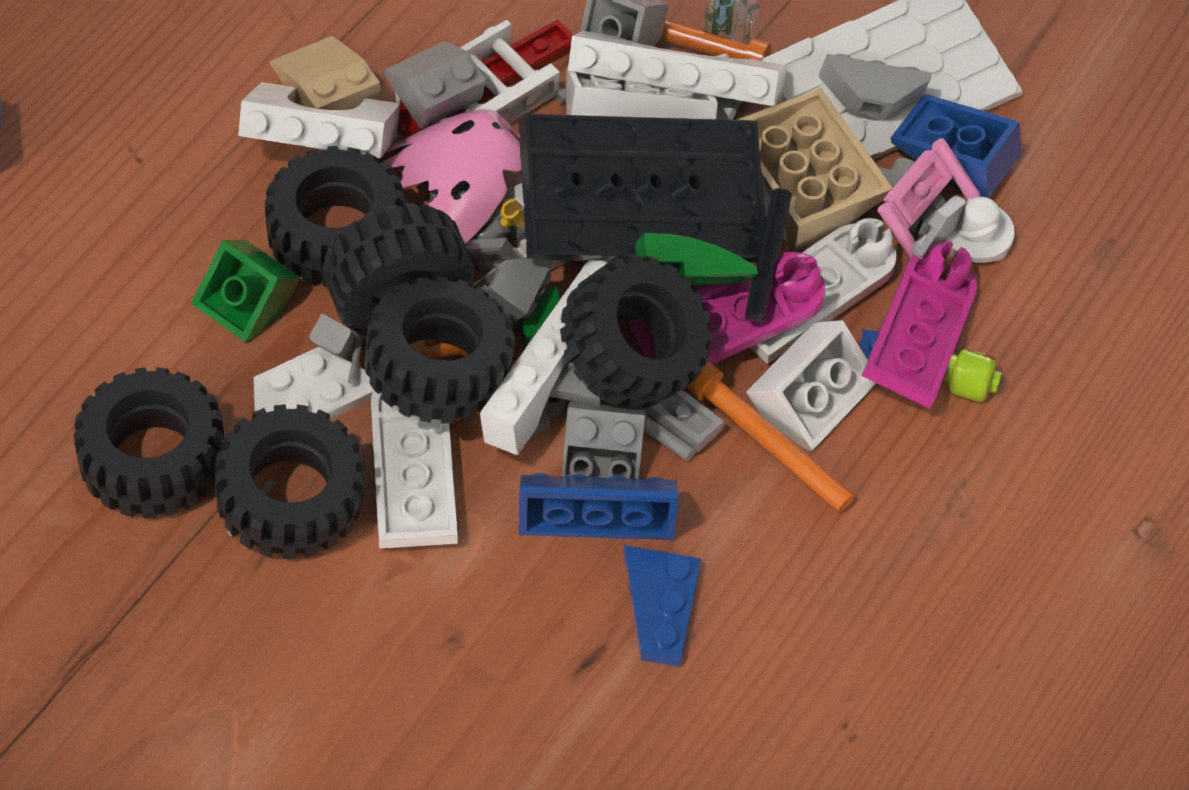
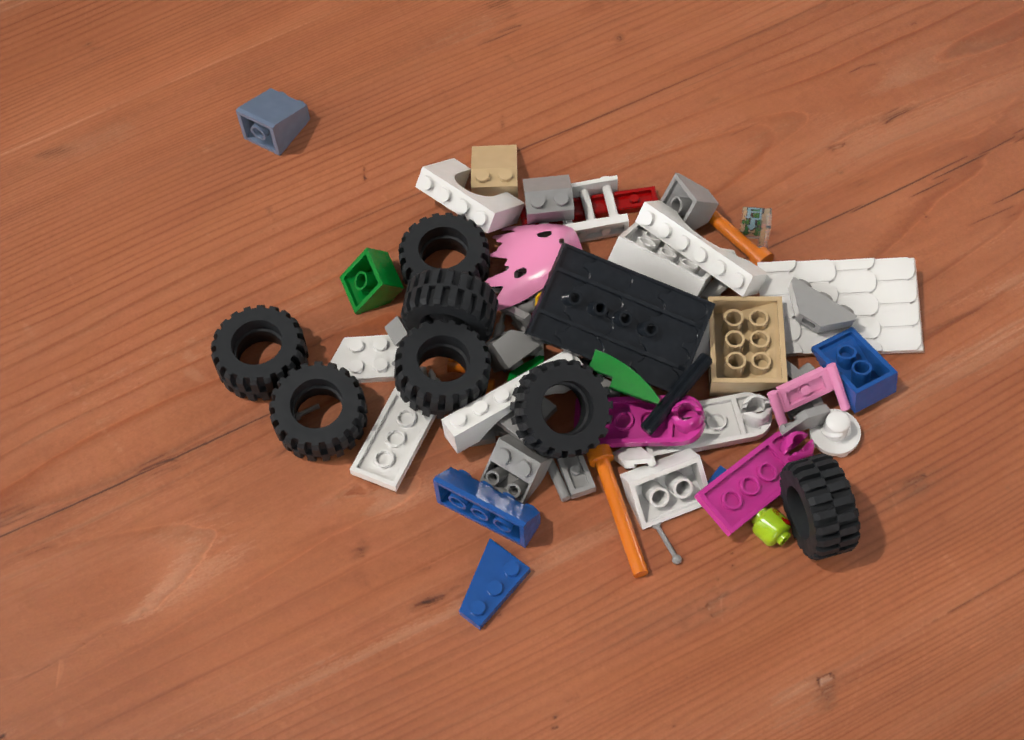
camera: 35 degrees right, 5 degrees up
none -> white tile [613,447,656,469]
none -> light grey hinge [651,522,682,565]
none -> black tyre [780,453,861,560]

